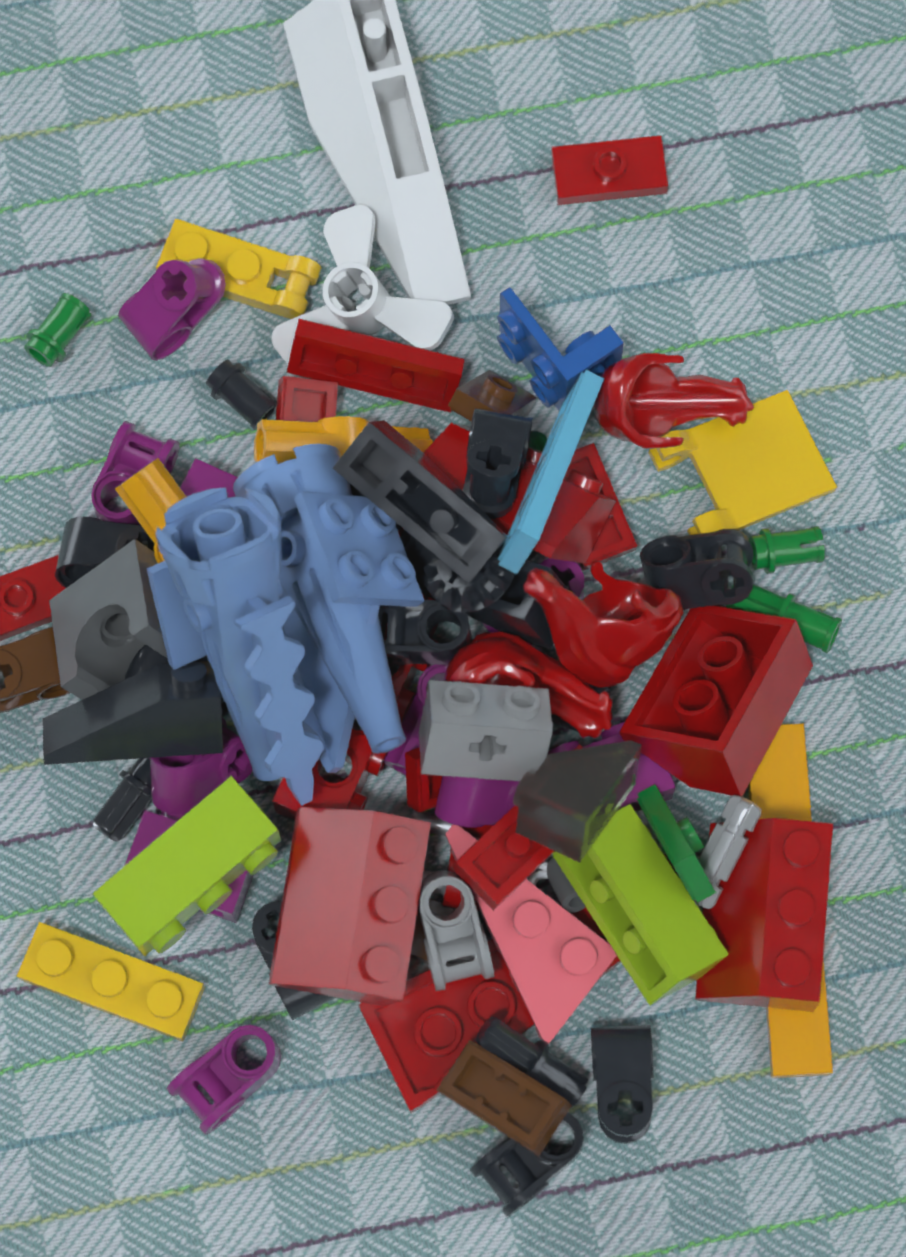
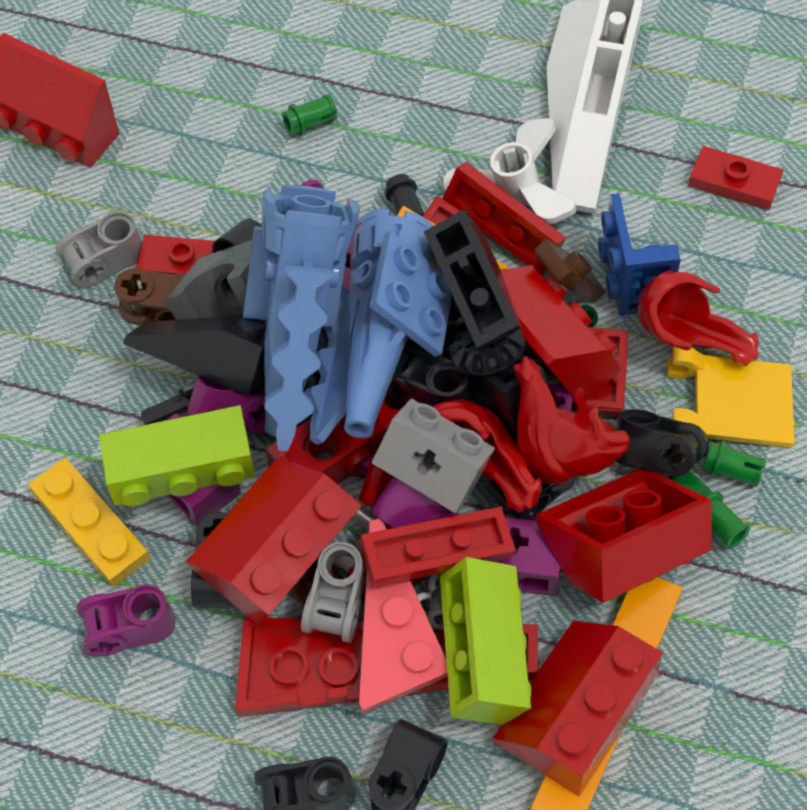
camera: 30 degrees right, 15 degrees down
magenta piece [118,258,226,361] -> none
yellow plate [156,218,322,319] -> none
reddish brown plate [437,1040,572,1157] -> none
black piece [463,408,533,519] -> none
black axle [476,1017,588,1107] -> none
medium azure tile [497,370,604,574] -> none
clear smoke slope [513,740,642,863] -> none
green plate [637,784,716,903] -> none
light grey axle [686,795,761,909] -> none

